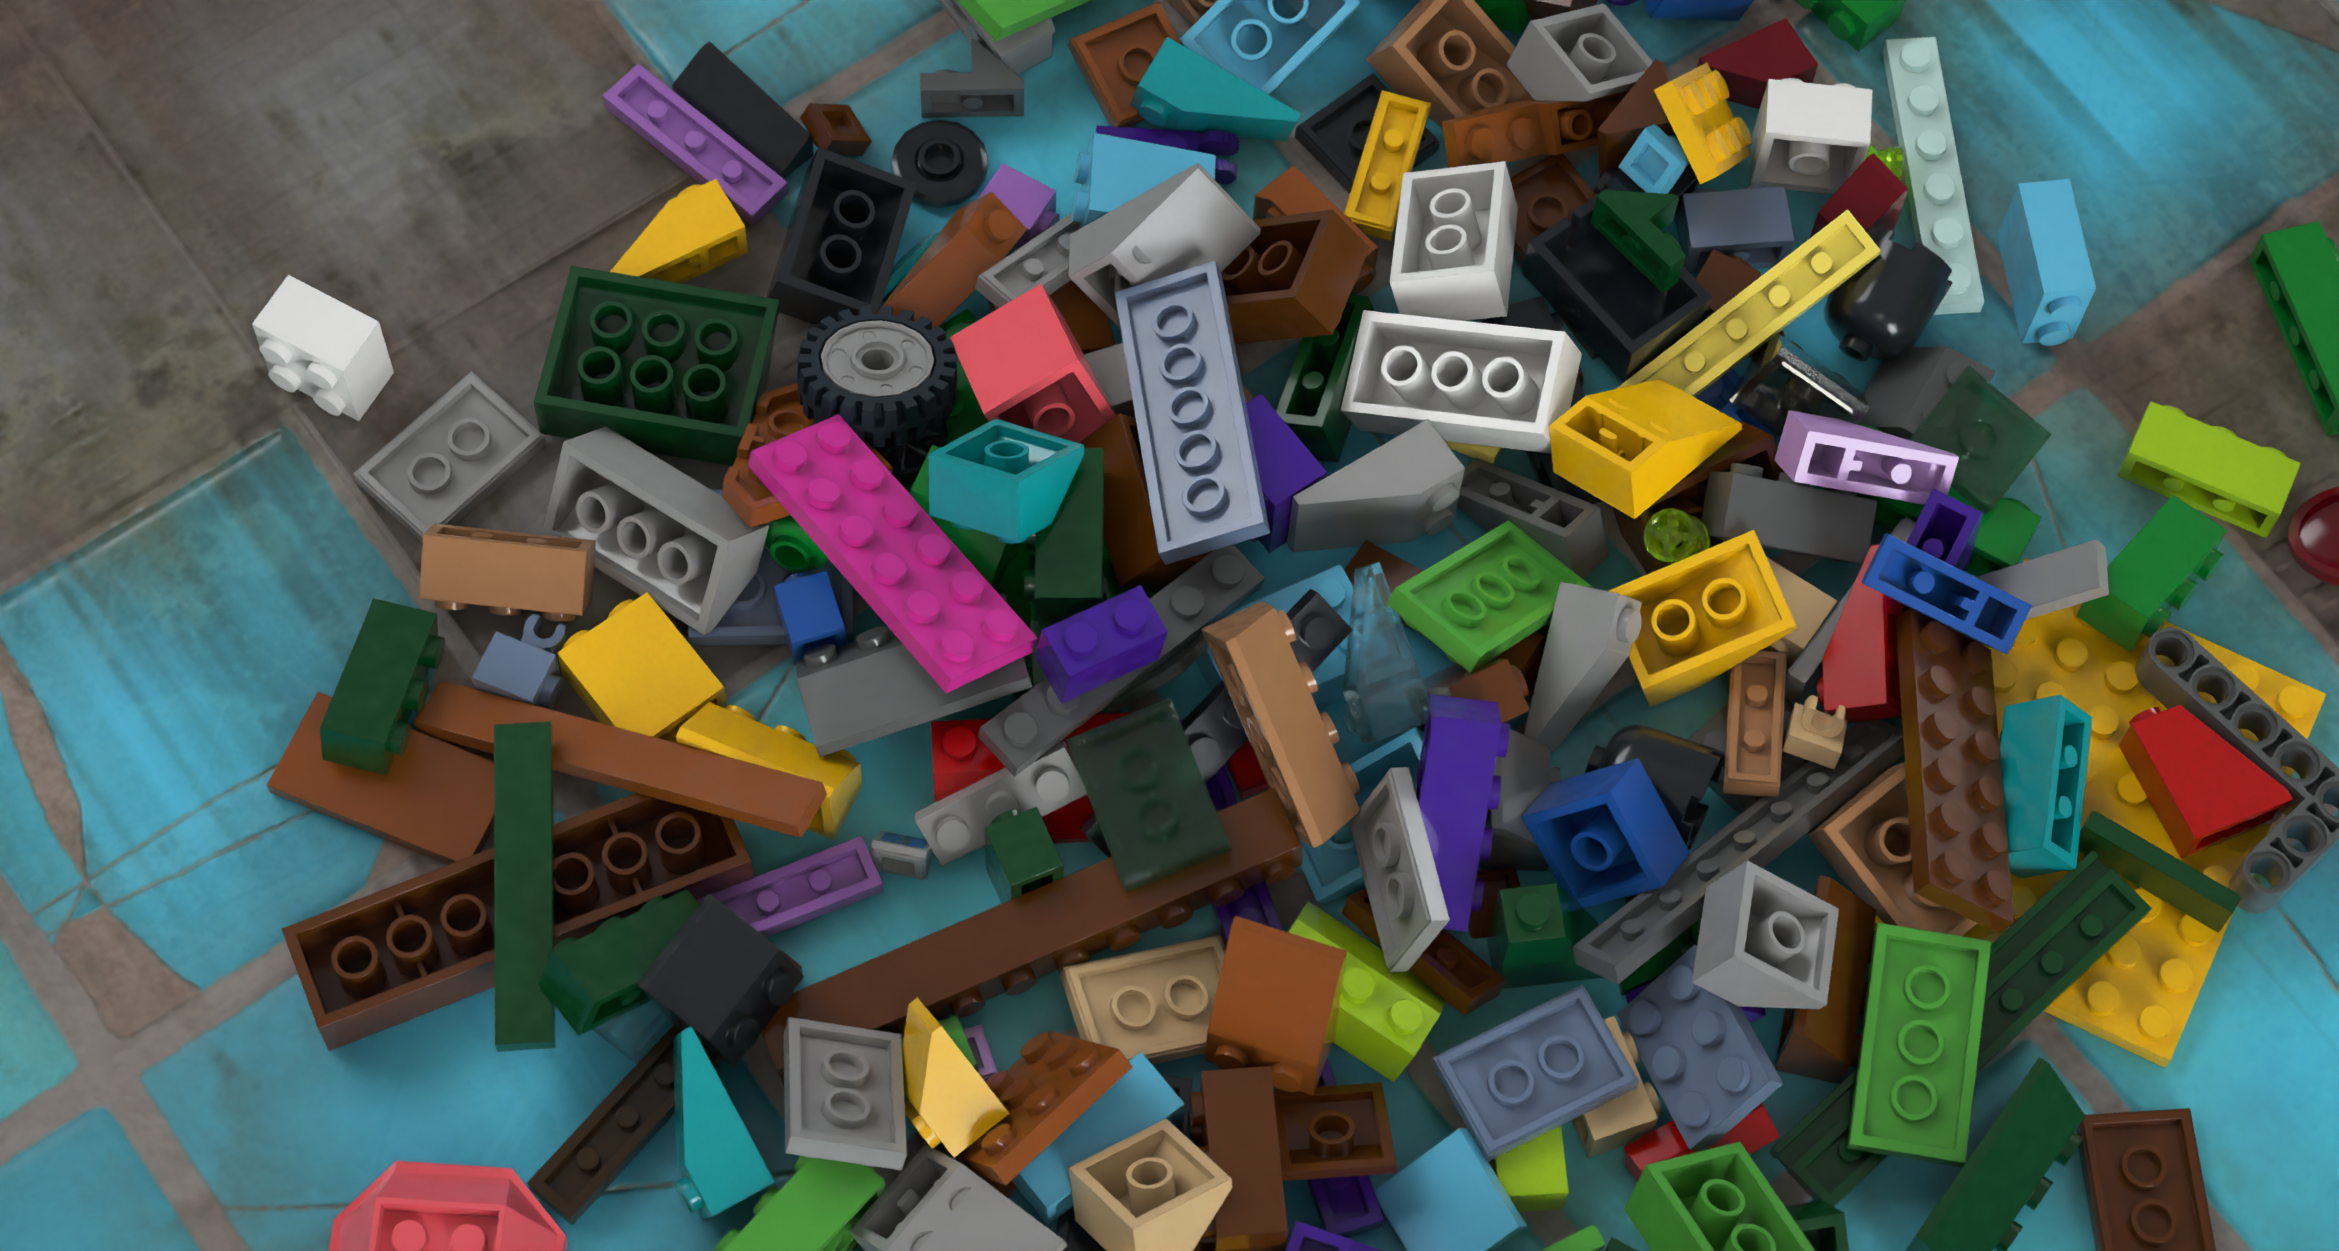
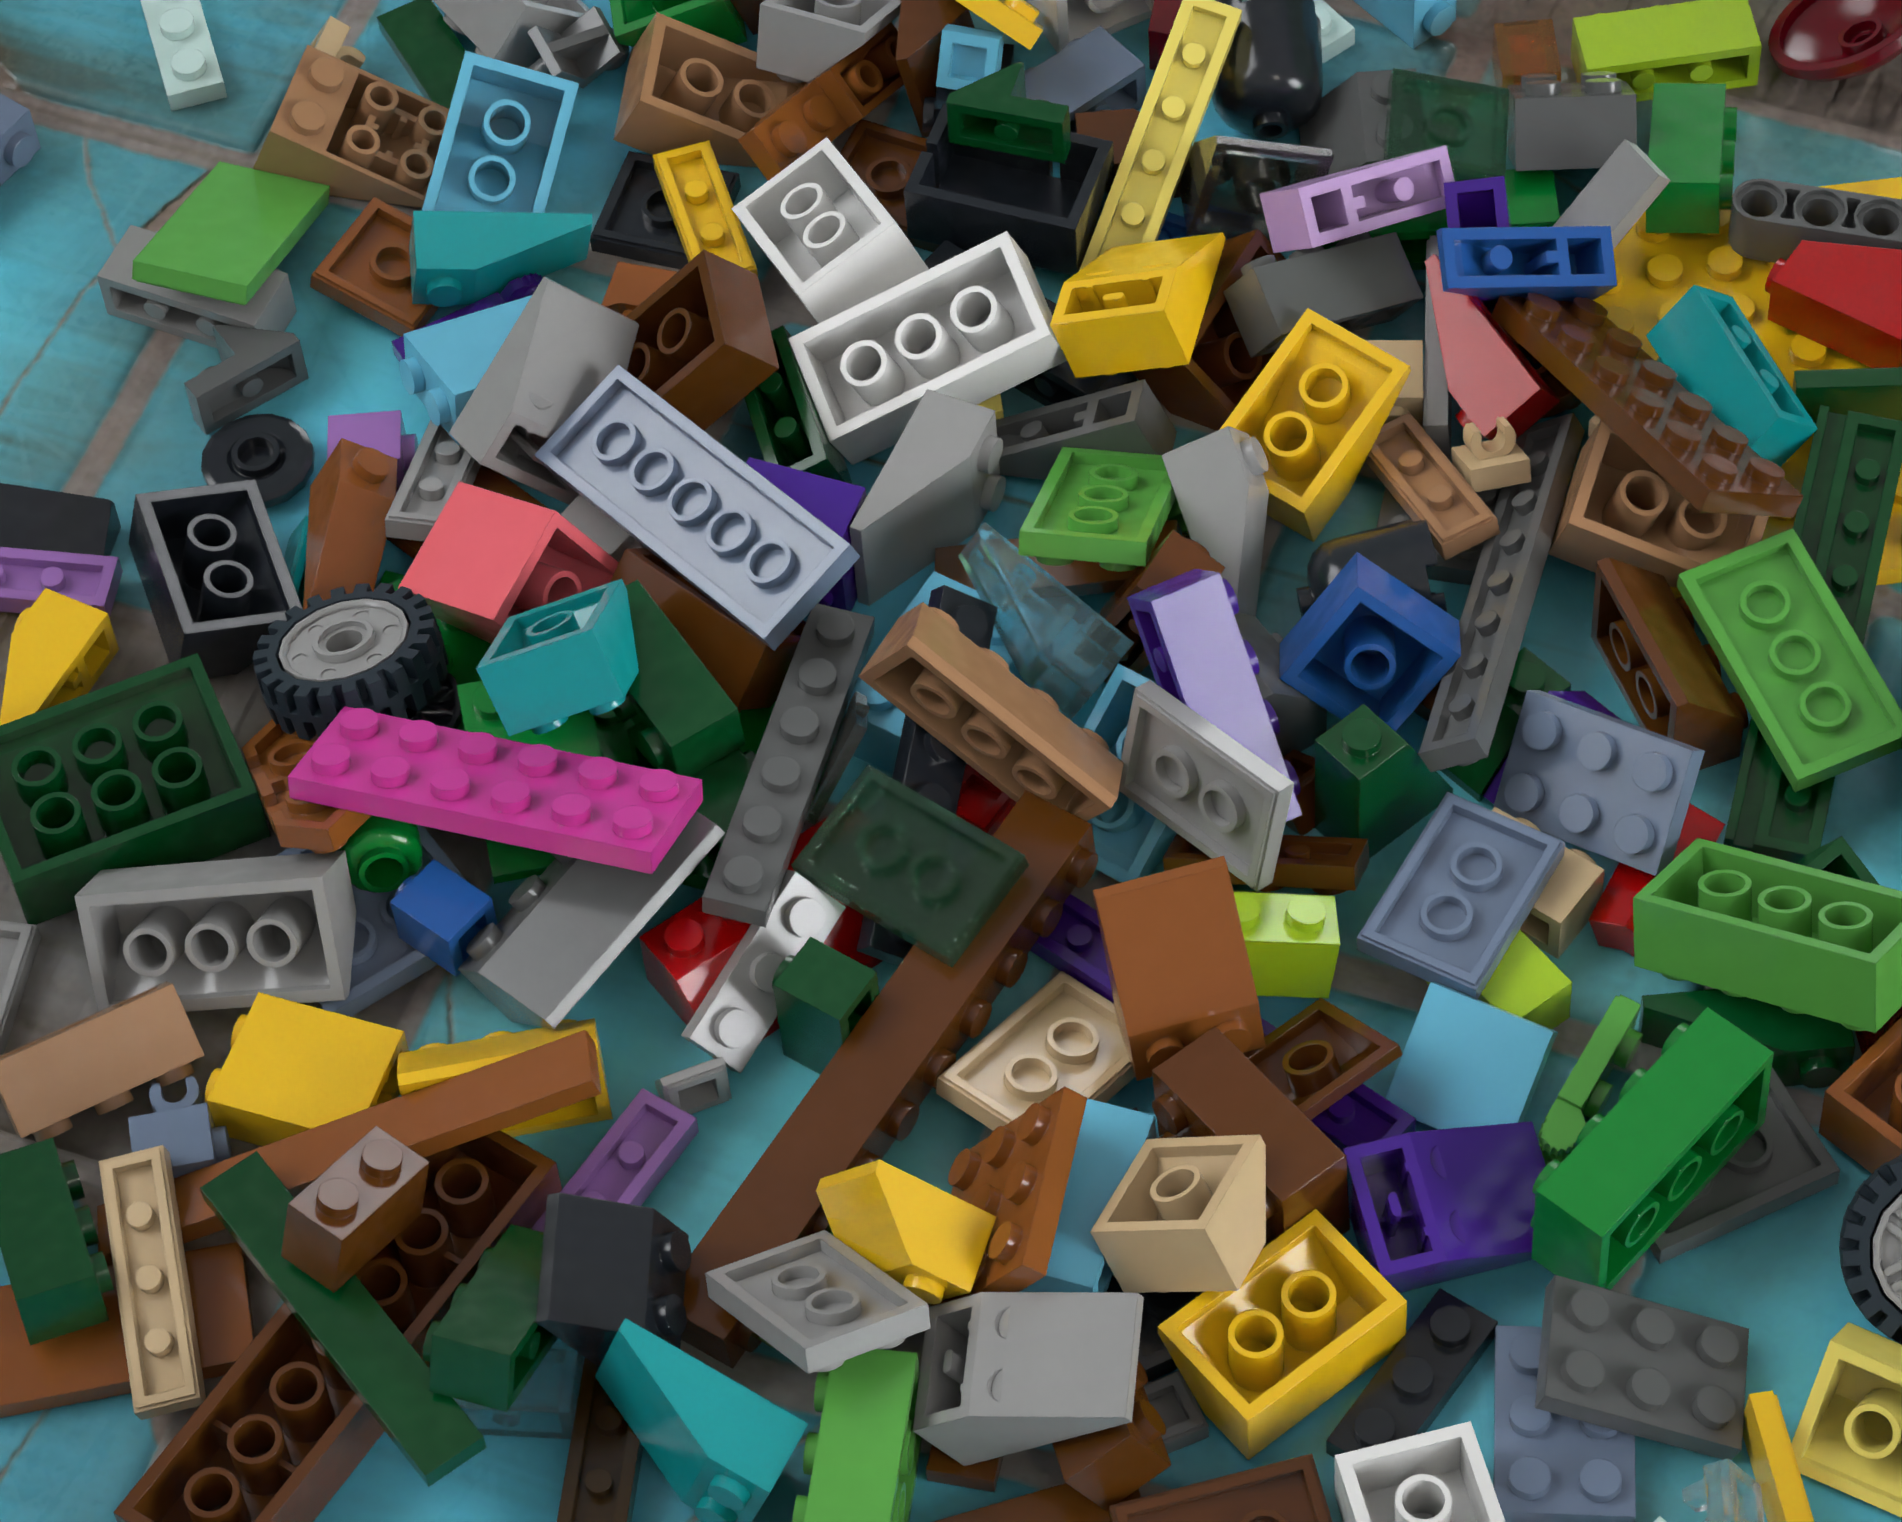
camera: 25 degrees left, 10 degrees down
reddish brown plate [800,103,872,156] -> none
dark purple brick [1035,585,1168,704] -> none
clear neon green wheel [1644,508,1710,565] -> none
light grey slope [1692,860,1839,1009] -> none
none -> tan tile [99,1145,206,1420]
none -> reddish brown brick [281,1126,430,1293]
none -> clear orange brick [1492,19,1561,115]
none -> dark grey brick [1507,71,1637,171]

